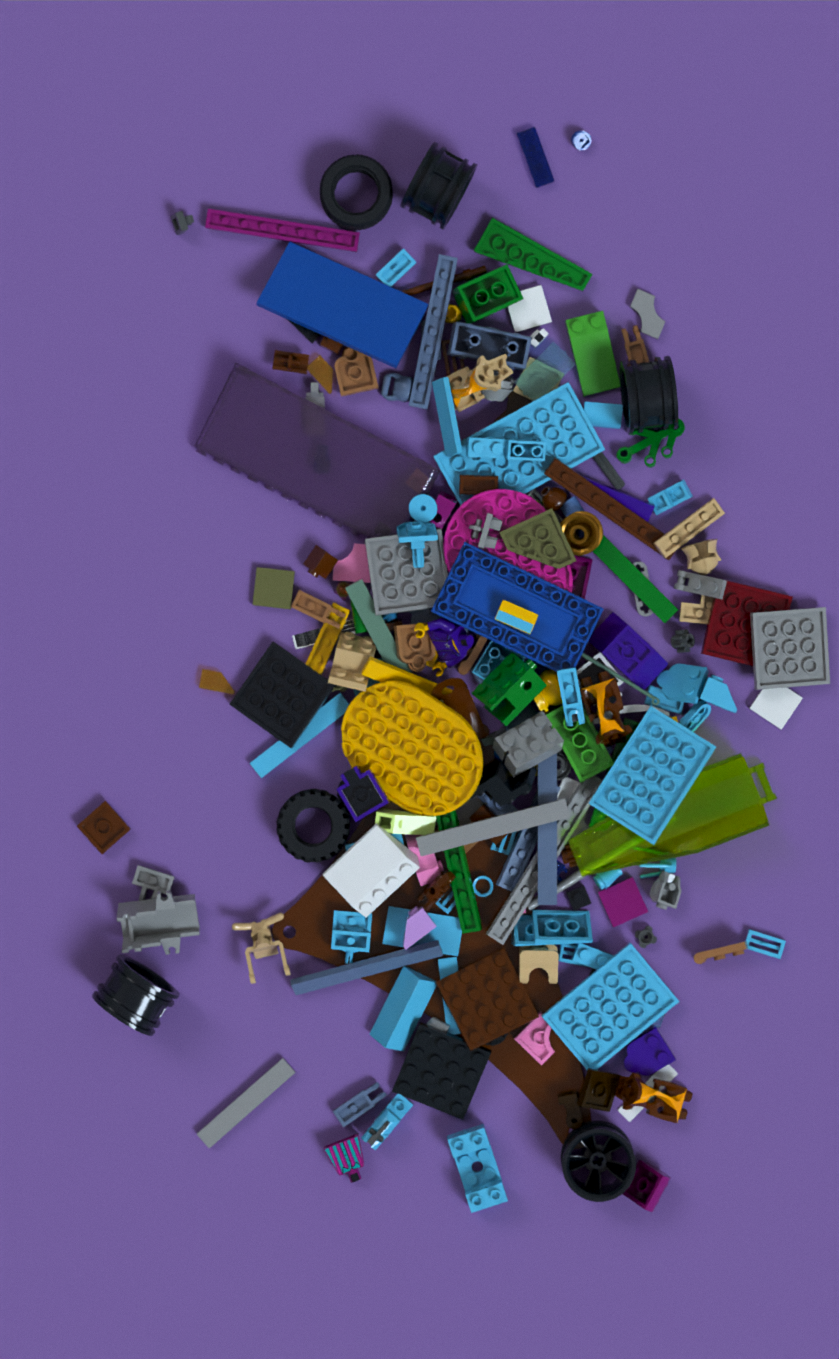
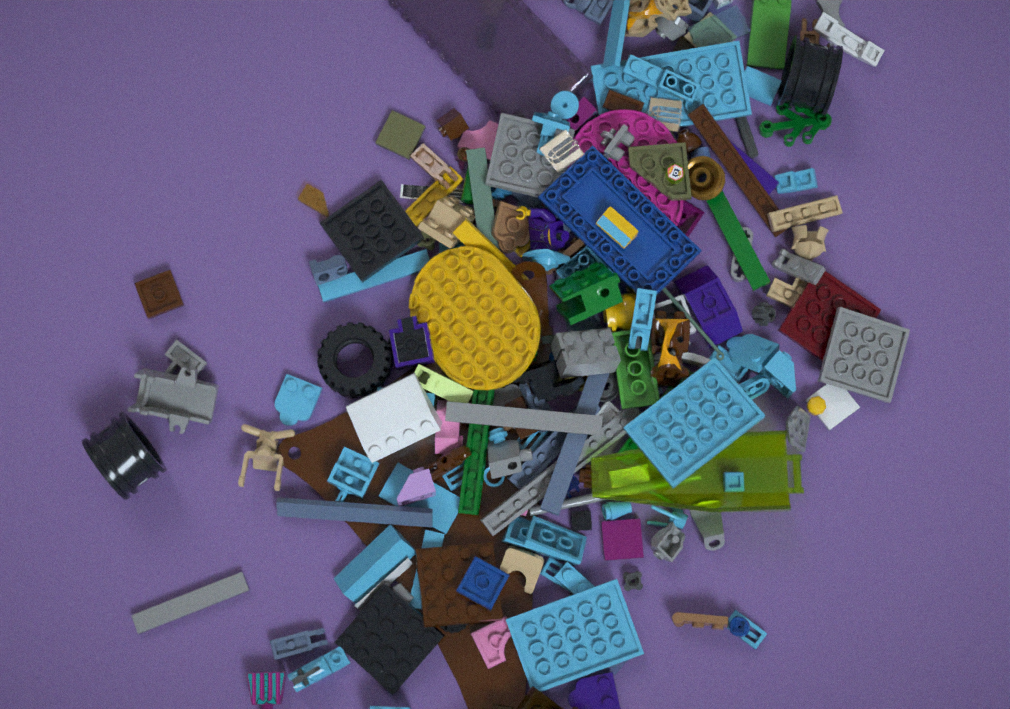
camera: 15 degrees right, 10 degrees down
none -> medium azure plate [275,374,323,426]
none -> sand blue leg [309,255,348,286]
none -> white sticker [355,558,413,611]
none -> blue tile [456,556,509,610]
none -> light grey torso [488,440,533,479]
none -> medium azure plate [489,428,508,444]
none -> medium azure hat [522,249,570,271]
none -> clear piece [539,129,585,174]
none -> clear piece [647,97,683,132]
none -> tile [665,163,685,184]
none -> light grey piece [690,502,725,551]
none -> medium azure tile [723,472,744,492]
none -> blue tile [729,617,750,637]
none -> light grey tile [786,406,811,452]
none -> yellow tile [806,396,826,416]
none -> white slope [813,12,885,67]

